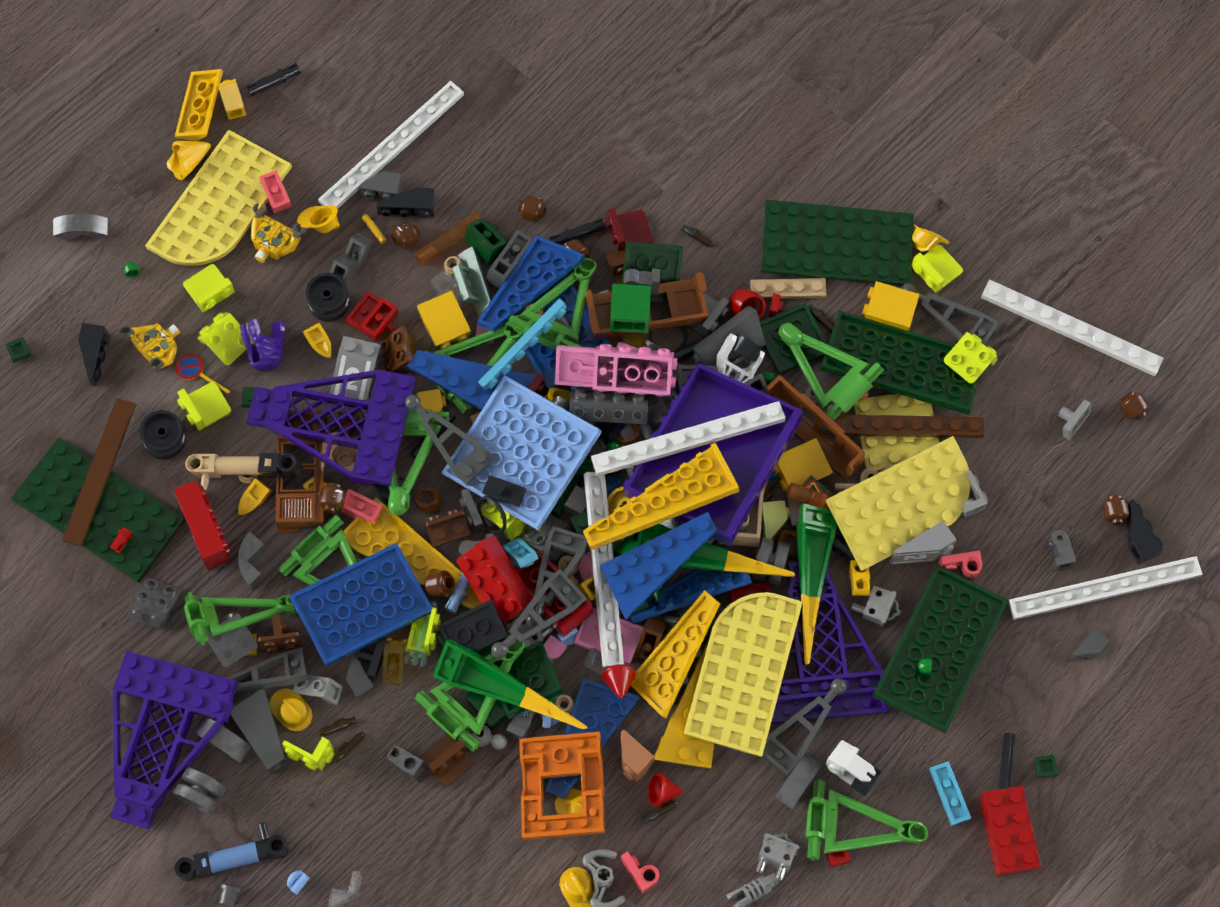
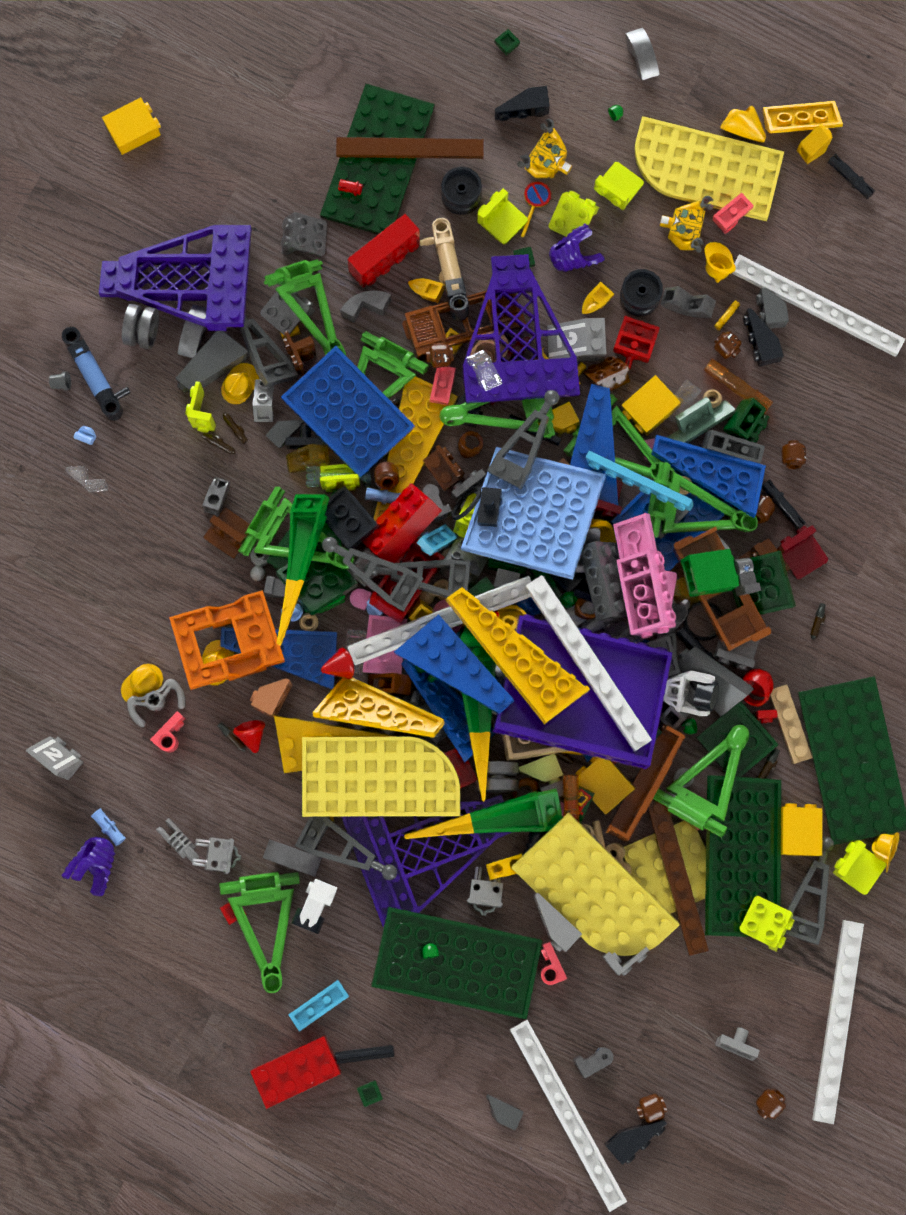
camera: 75 degrees right, 10 degrees up
none -> clear slope [466,350,503,391]

